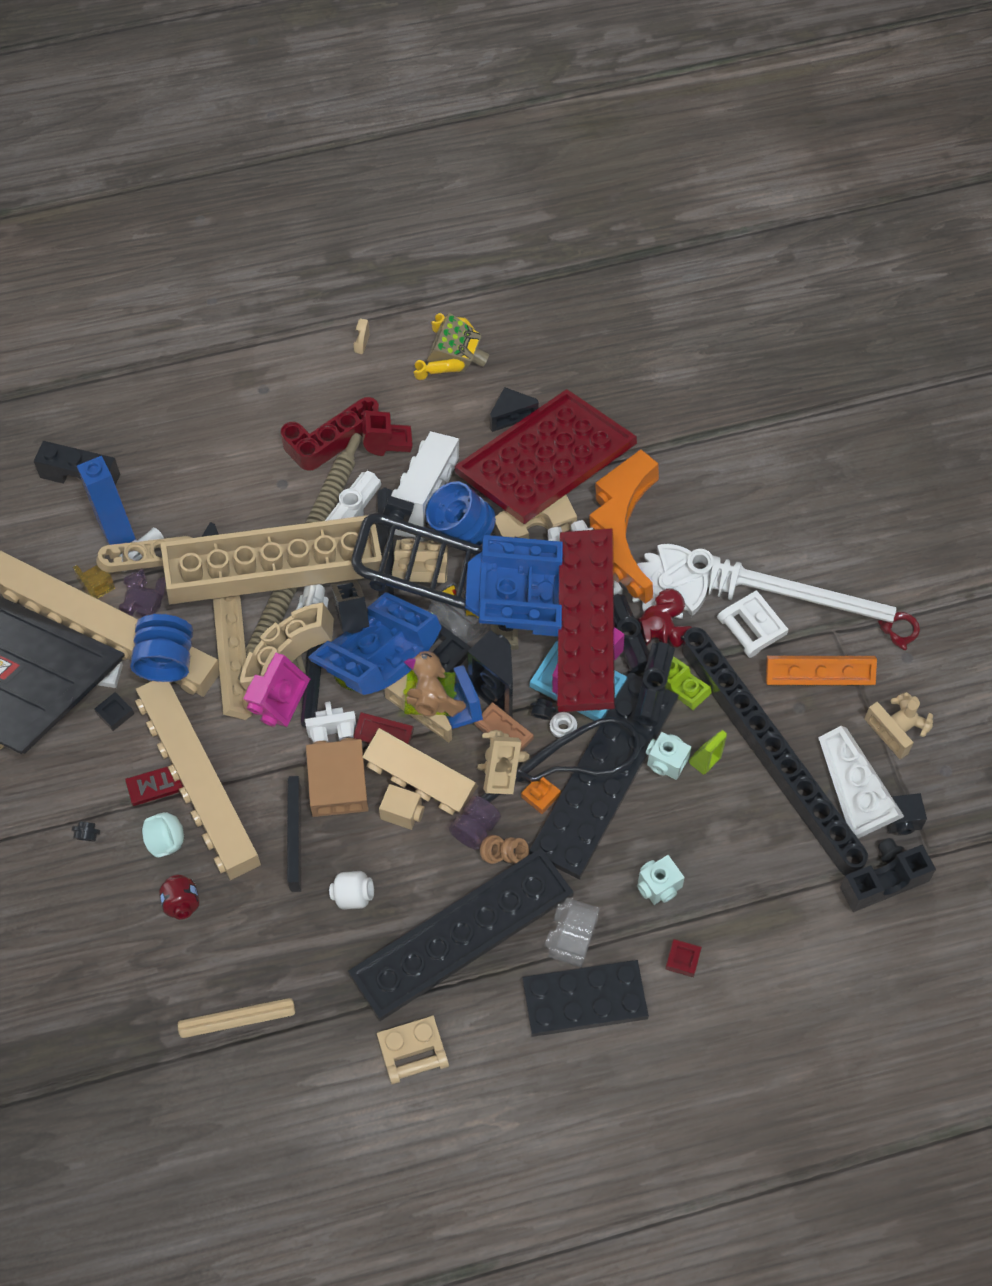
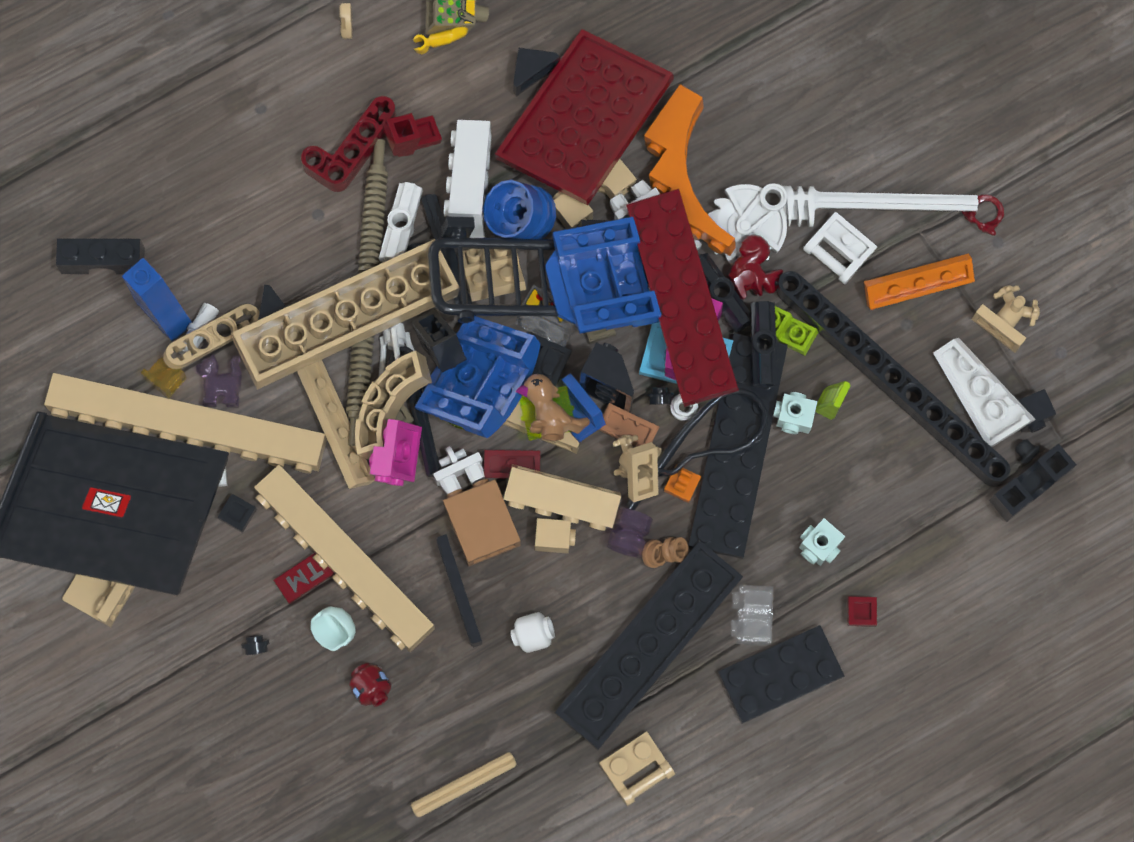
camera: 20 degrees left, 15 degrees up
blue wheel [130,614,193,682] -> none

